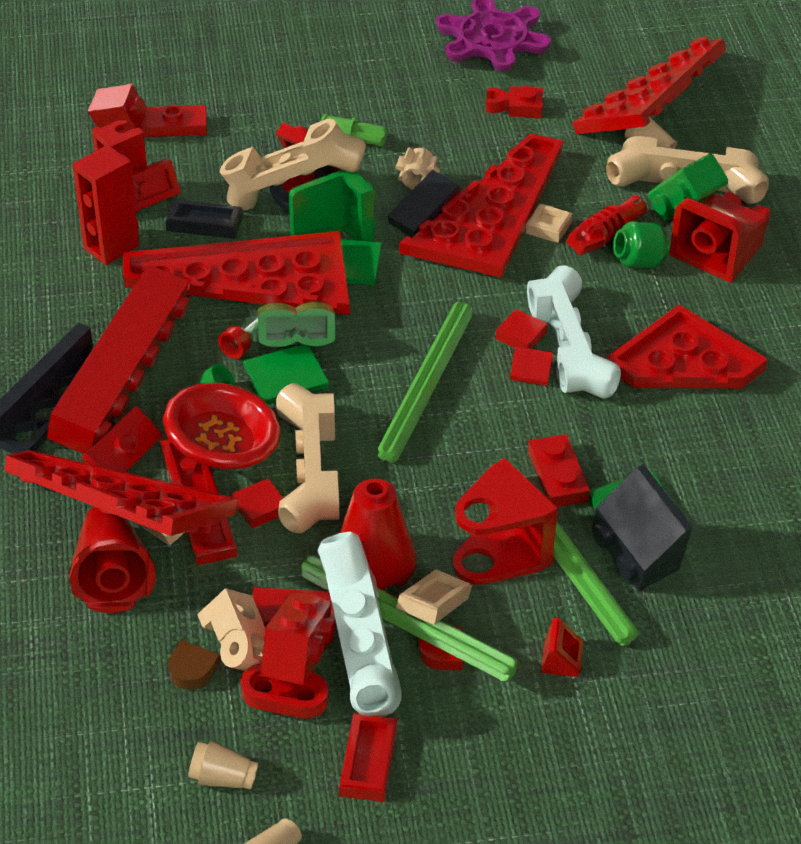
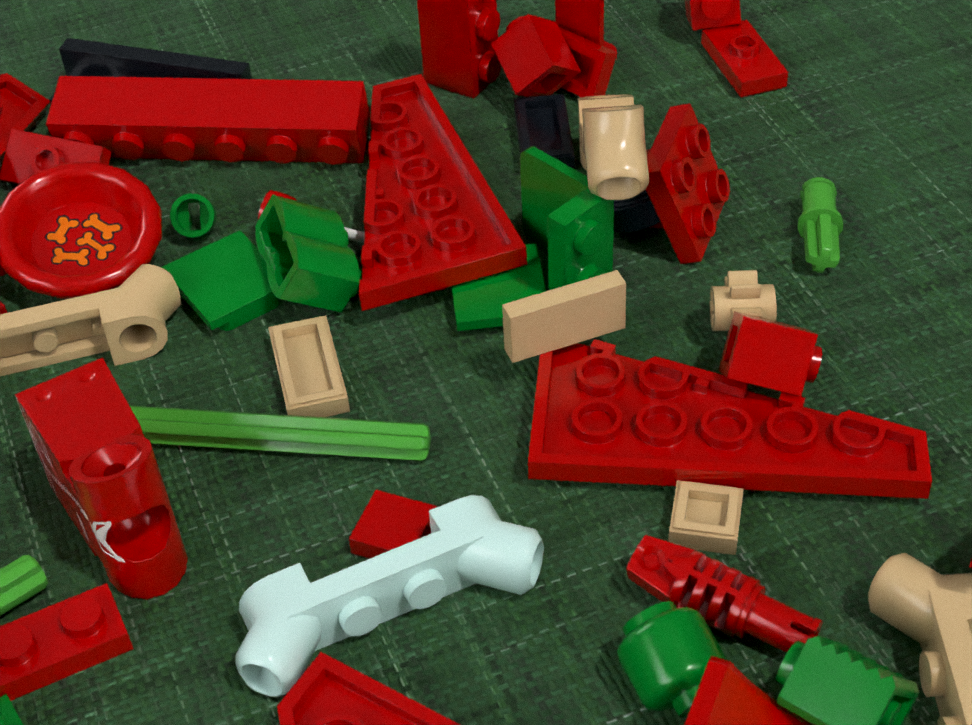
camera: 80 degrees right, 0 degrees up
black tile [387,170,460,237] -> none
red slope [510,346,554,386] -> none
none -> red piece [15,357,188,599]
none -> tan tile [268,315,350,417]
none -> red brick [491,14,581,97]
none -> tan tile [502,270,626,363]
none -> red brick [718,311,822,396]

